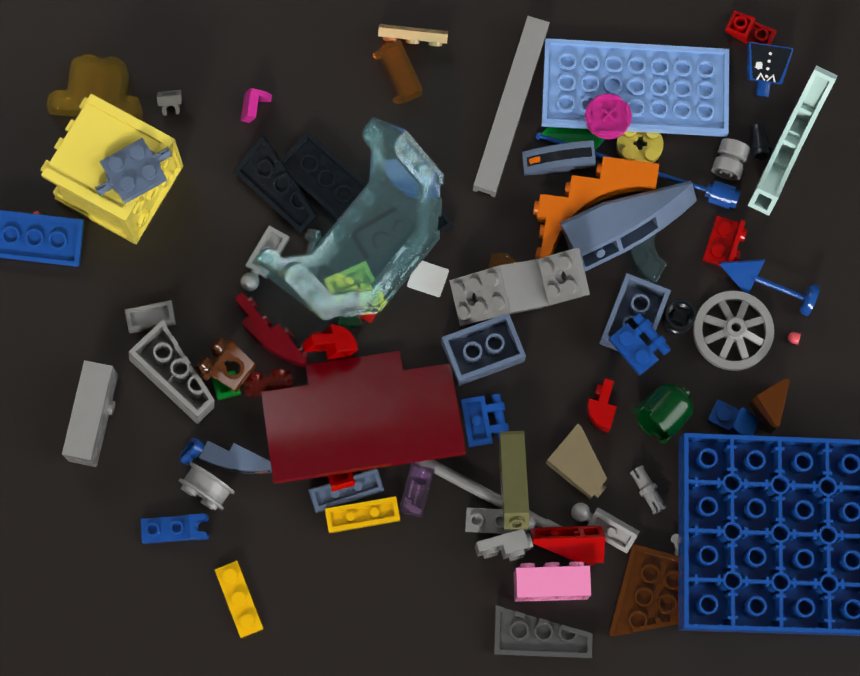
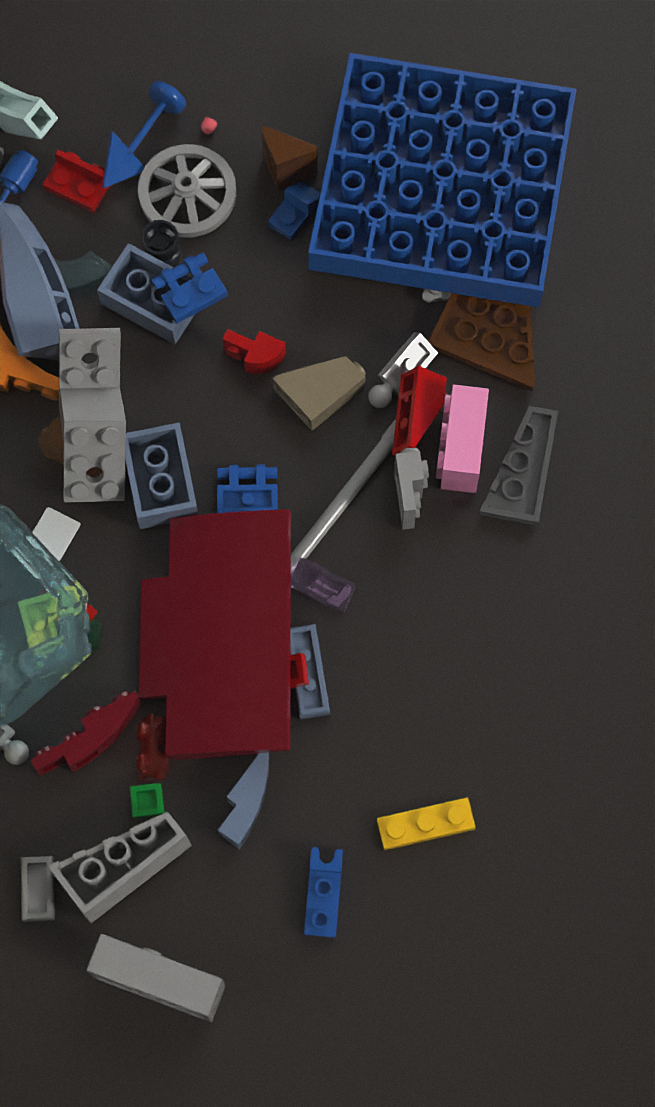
camera: 75 degrees left, 5 degrees down
light grey wheel [178,462,235,510] -> none
blue tile [179,438,205,466] -> none
reddish brown piece [195,337,256,393] -> none
red brick [302,324,358,359] -> none
yellow plate [325,496,400,533] -> none
light grey plate [465,508,536,534] -> none
olive slope [499,431,529,530] -> none
light grey pin [630,465,667,514] -> none
dark green cylinder [632,383,694,444] -> none

